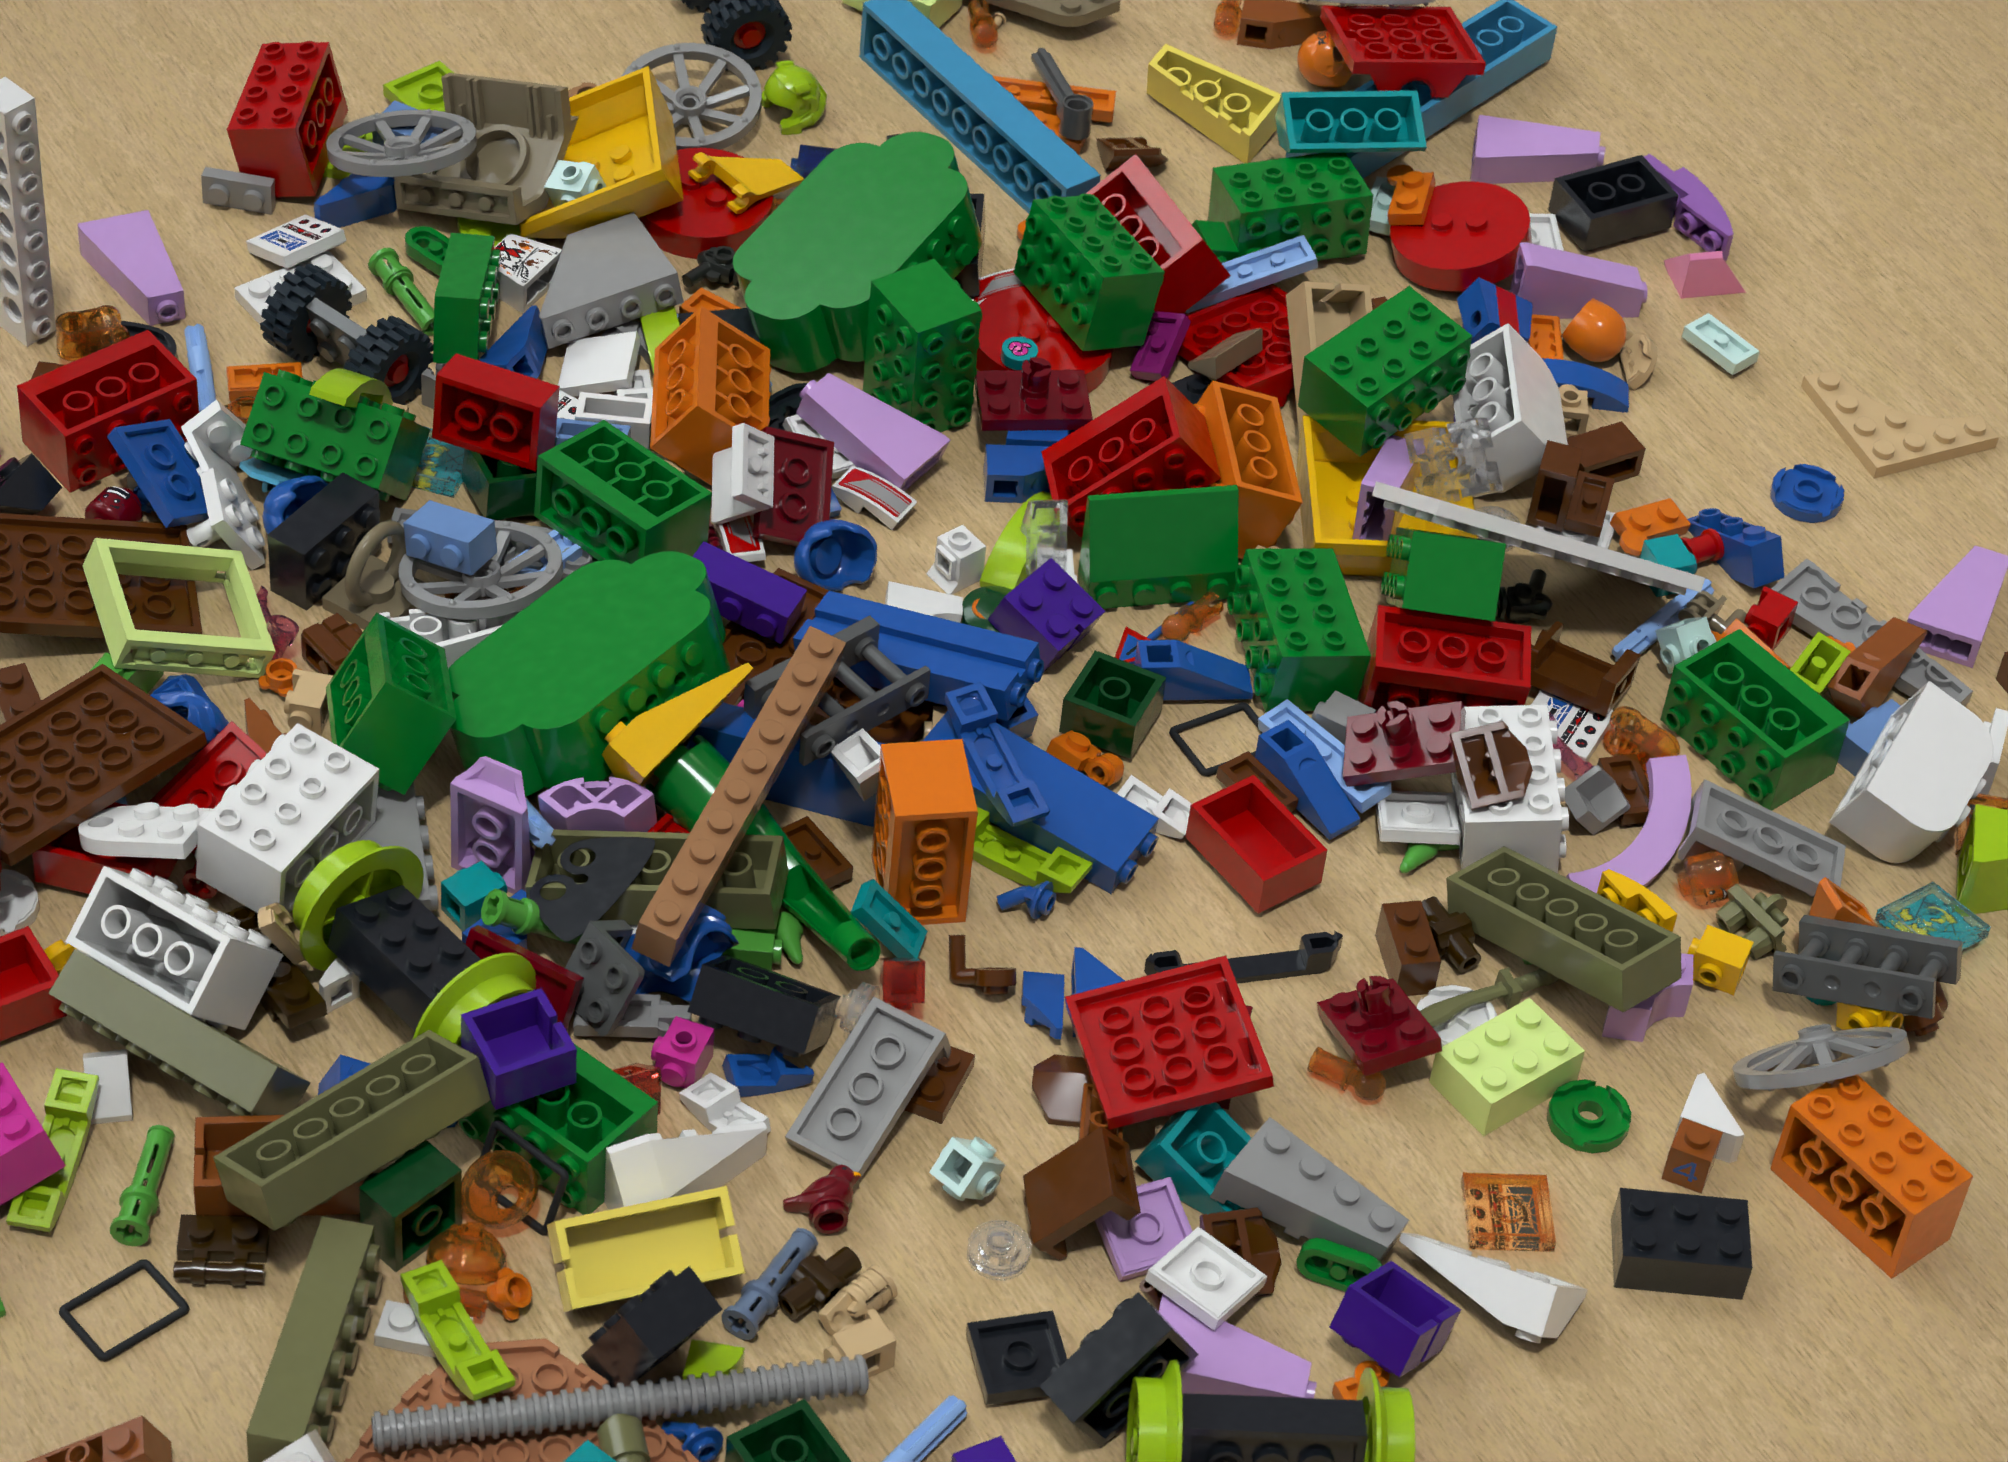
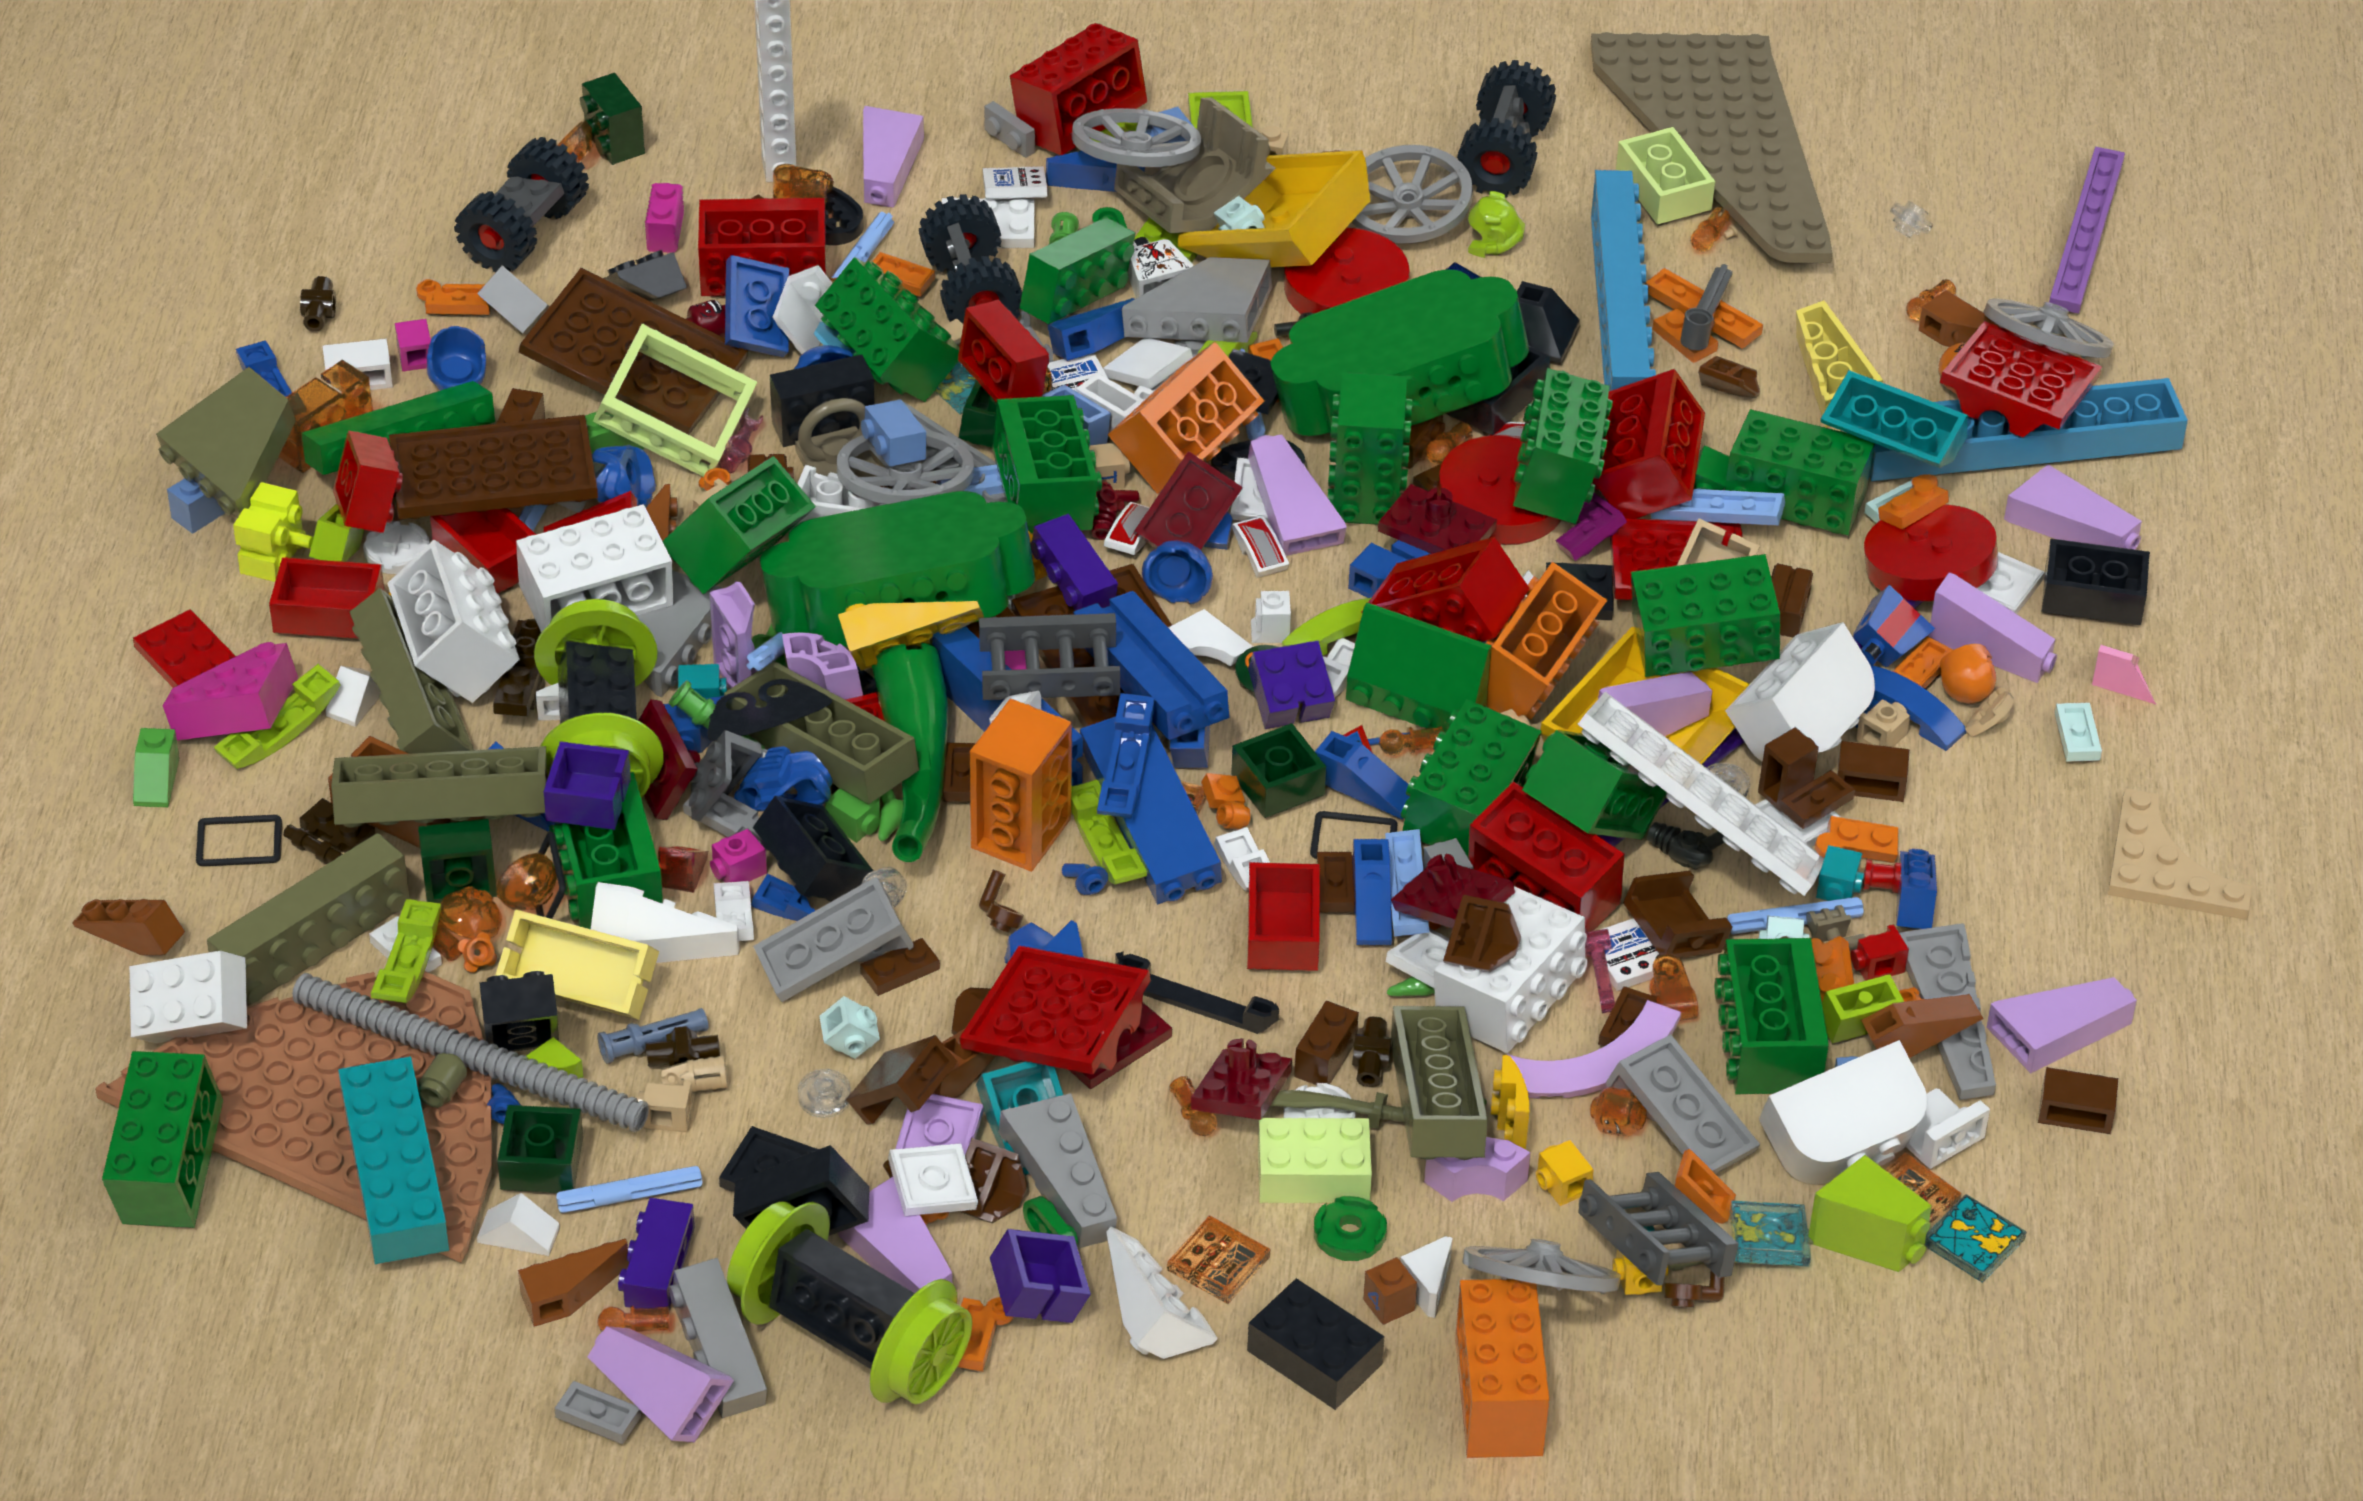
camera: 40 degrees right, 0 degrees up
white plate [78,802,213,859] -> none
bright green pin [110,1125,175,1246] -> none
white plate [186,467,265,570] -> none
tan plate [257,902,305,965] -> none
lime slope [309,368,393,408] -> none
medium nougat brick [632,626,846,967] -> none
yellow flag [688,152,804,214] -> none
white bracket [711,423,774,525] -> none
dark red animal [783,1165,861,1234] -> none
teal plate [850,879,928,965] -> none
clear red brick [879,958,925,1010] -> none
teal tile [1001,336,1038,370] -> none
clear slope [1020,499,1068,576] -> none
dark tan slope [1188,328,1262,380] -> none
clear brick [1404,417,1503,503] -> none
light grey panel [1565,765,1630,835] -> none
medium lavender slope [1644,154,1734,261] -> none
olive hips [1716,884,1789,960] -> none
blue tile [1770,464,1844,523] -> none

